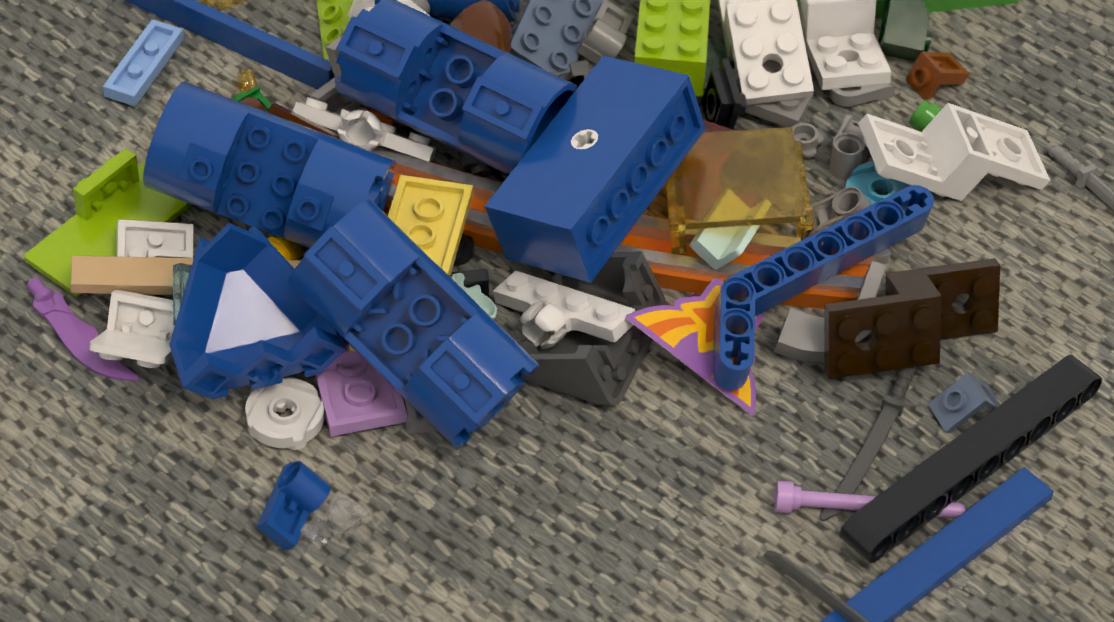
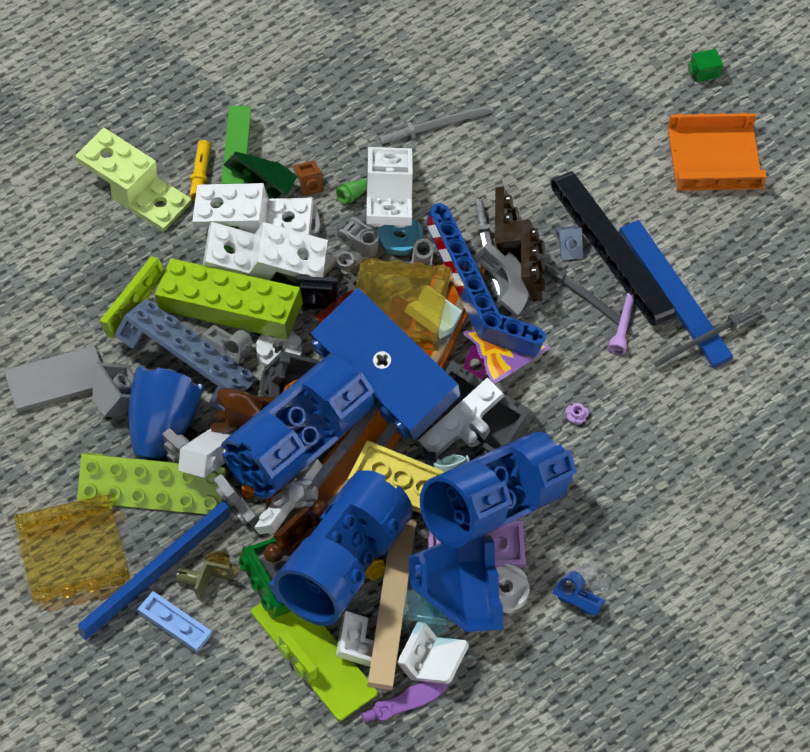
camera: 80 degrees left, 10 degrees up
none -> olive bracket [176,561,235,601]
none -> lavender plate [565,403,588,425]

